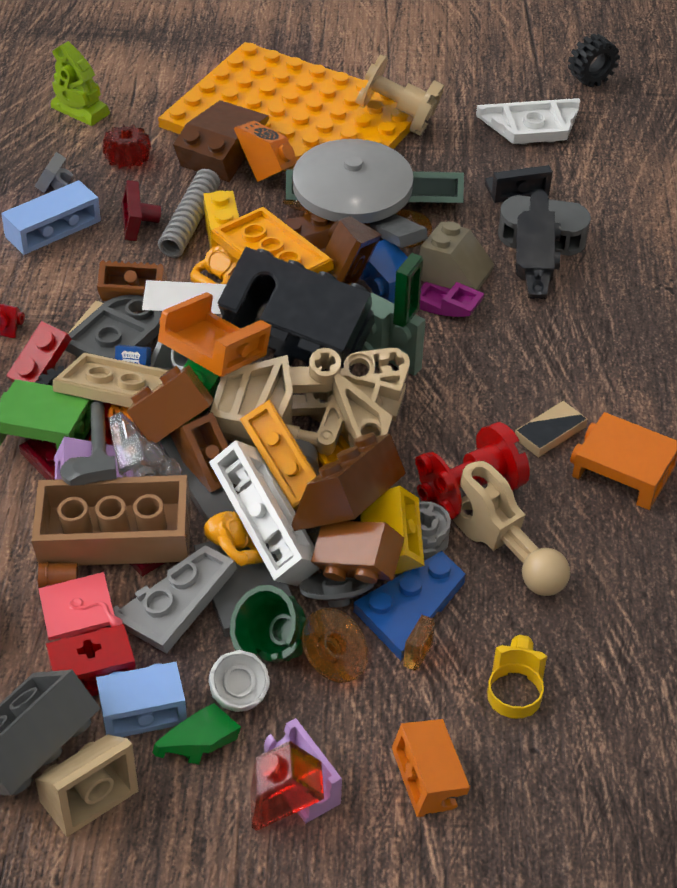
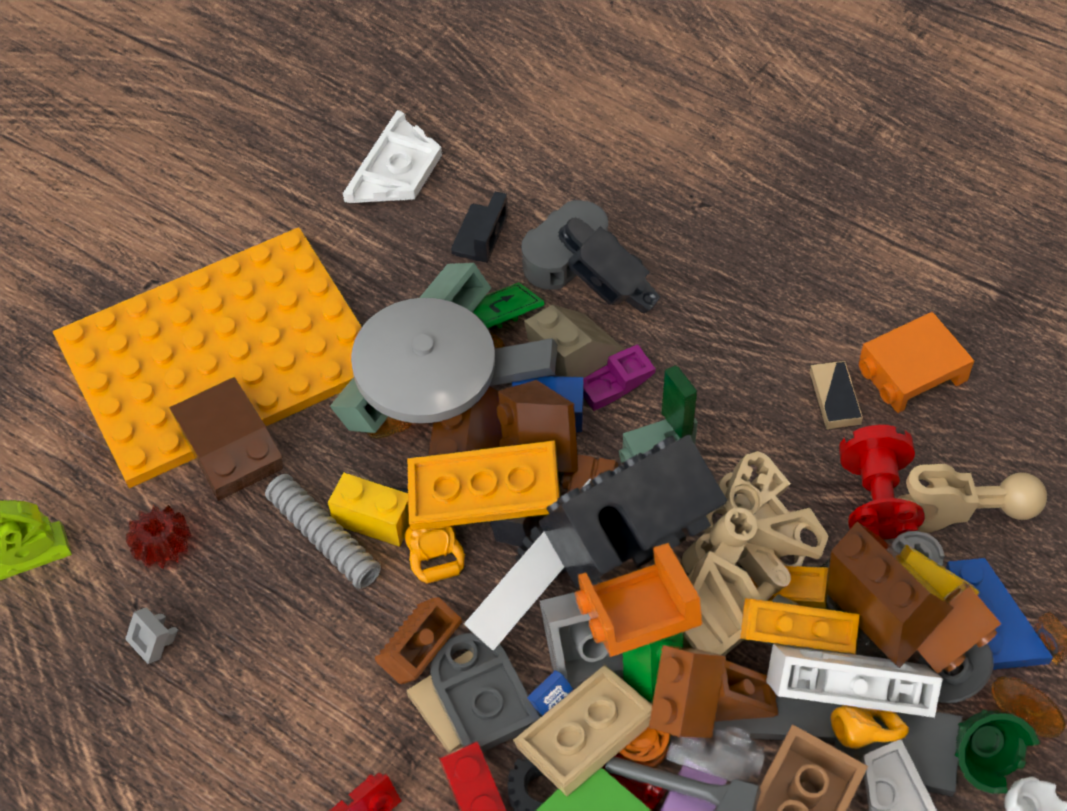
camera: 55 degrees left, 10 degrees up
light blue brick [1,180,101,255] -> none
dark red tile [121,180,161,241] -> none
orange slope [233,120,297,182] -> none
tan piece [356,54,445,136] -> none
black tyre [568,34,620,87] -> none
none -> green piece [472,282,545,328]

